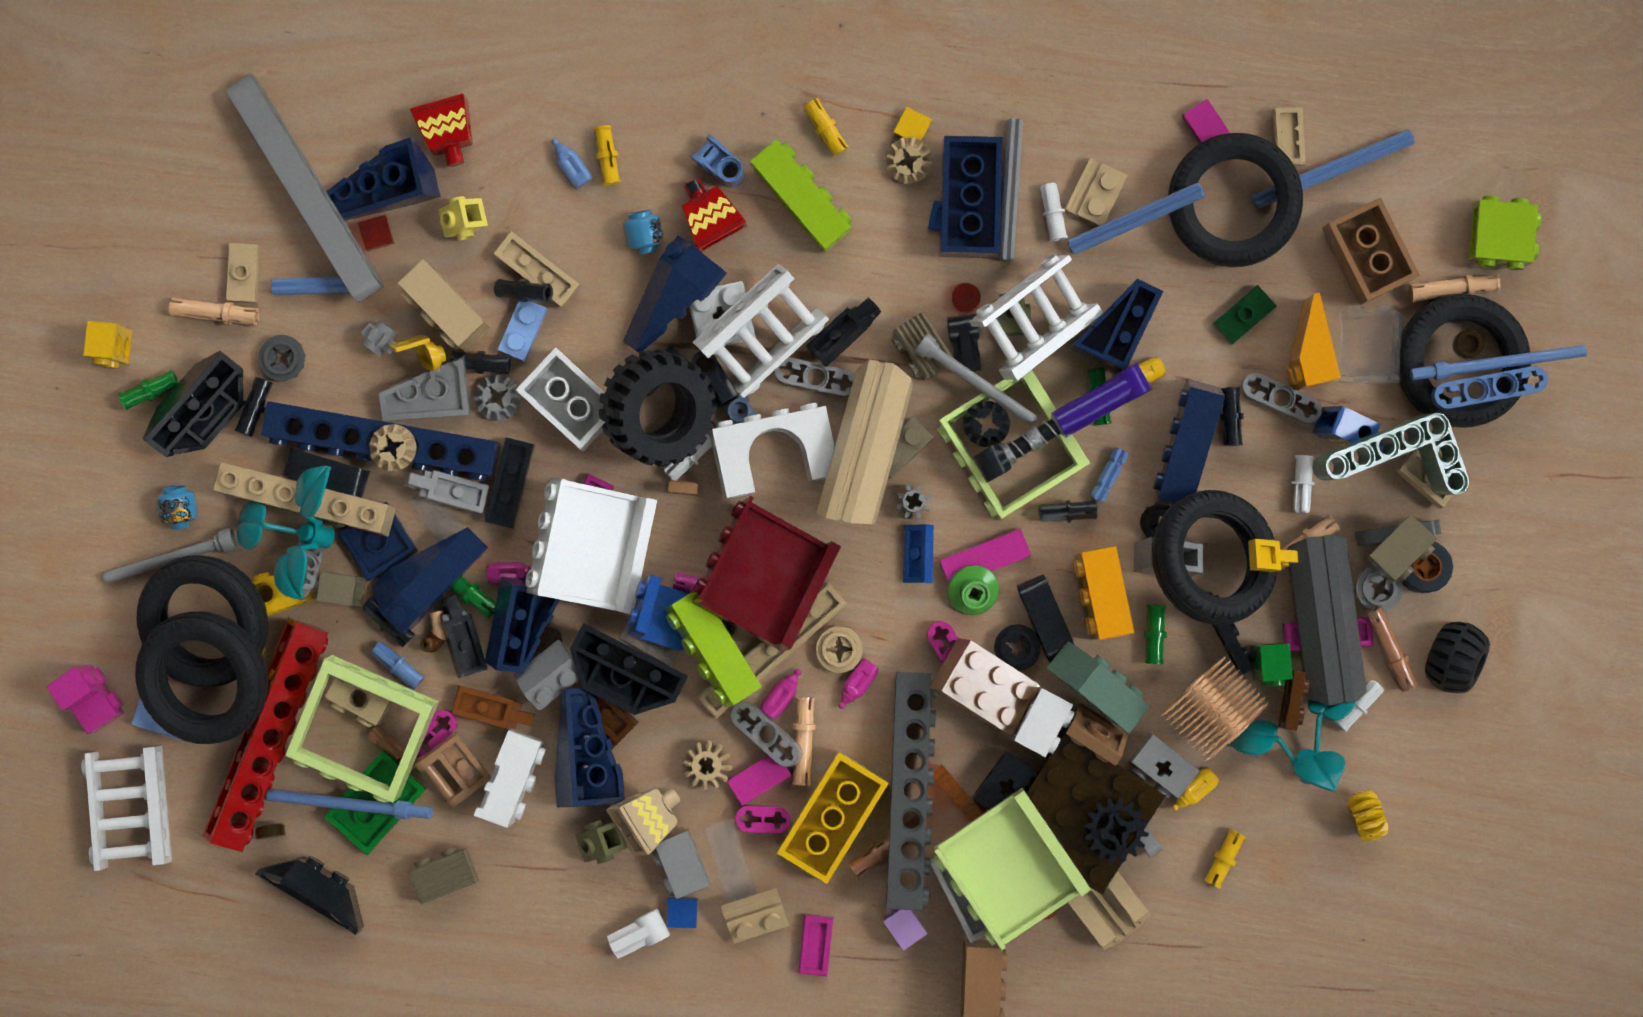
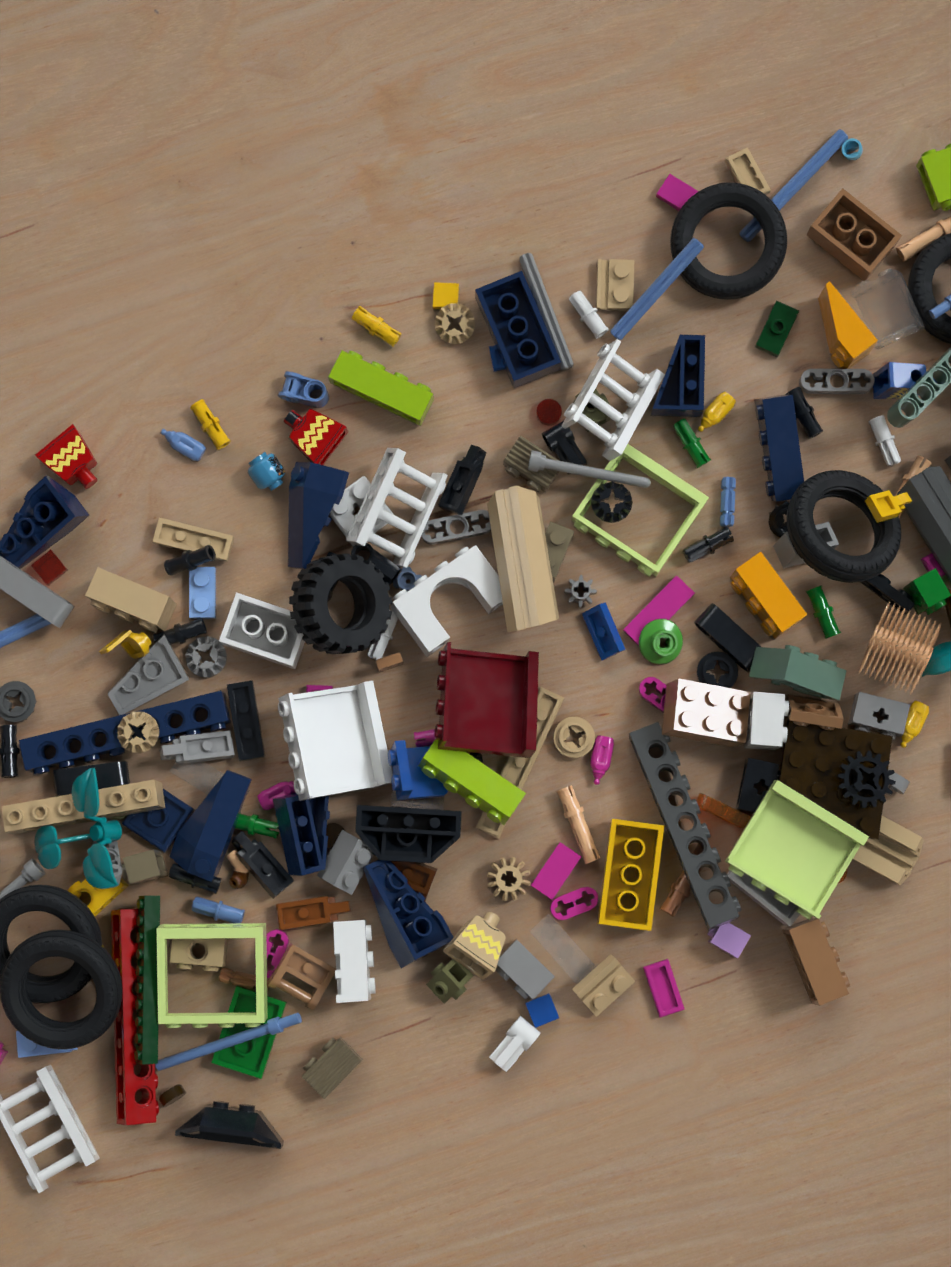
camera: 25 degrees left, 5 degrees down
light grey gear [361,320,397,356] -> none
light yellow brick [438,196,488,240] -> none
light grey beam [731,702,803,767] -> none
dark pink piece [760,669,801,720] -> none
piece [972,363,1152,483] -> none
none -> dark green piece [134,896,160,1064]
none -> medium azure hinge [842,138,863,160]

